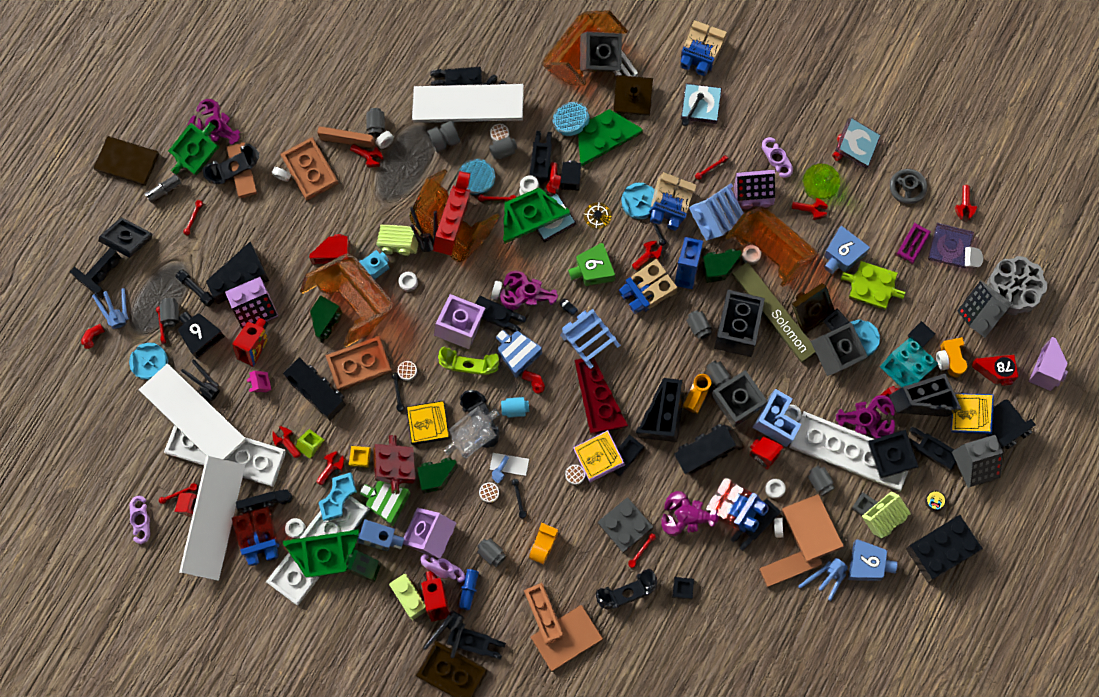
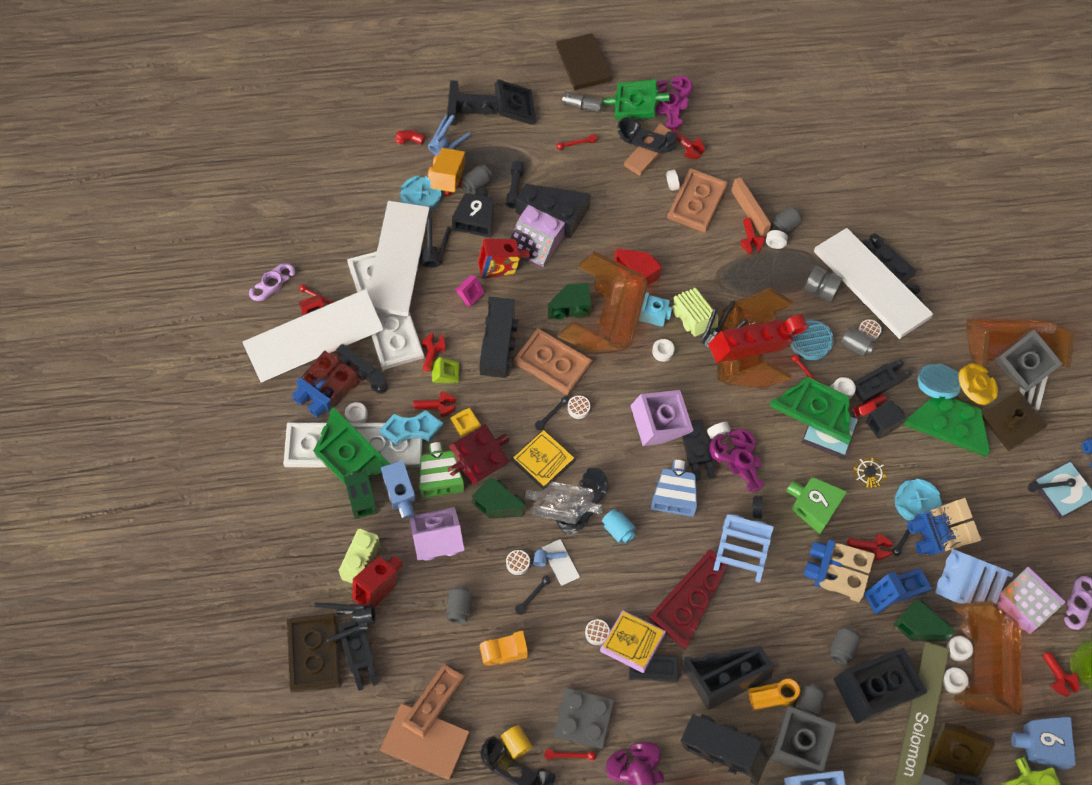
camera: 45 degrees right, 10 degrees down
lavender piece [421,554,465,582] -> none
lime piece [438,346,499,375] -> none
blue axle [459,569,479,610] -> none
red arm [521,370,545,394] -> none
red hinge [695,155,728,180] -> none
none -> light orange brick [428,148,465,192]
none -> yellow piece [501,725,533,759]
none -> red bar [671,129,705,159]
none -> white tile [942,668,969,694]
none -> yellow tile [959,363,998,405]

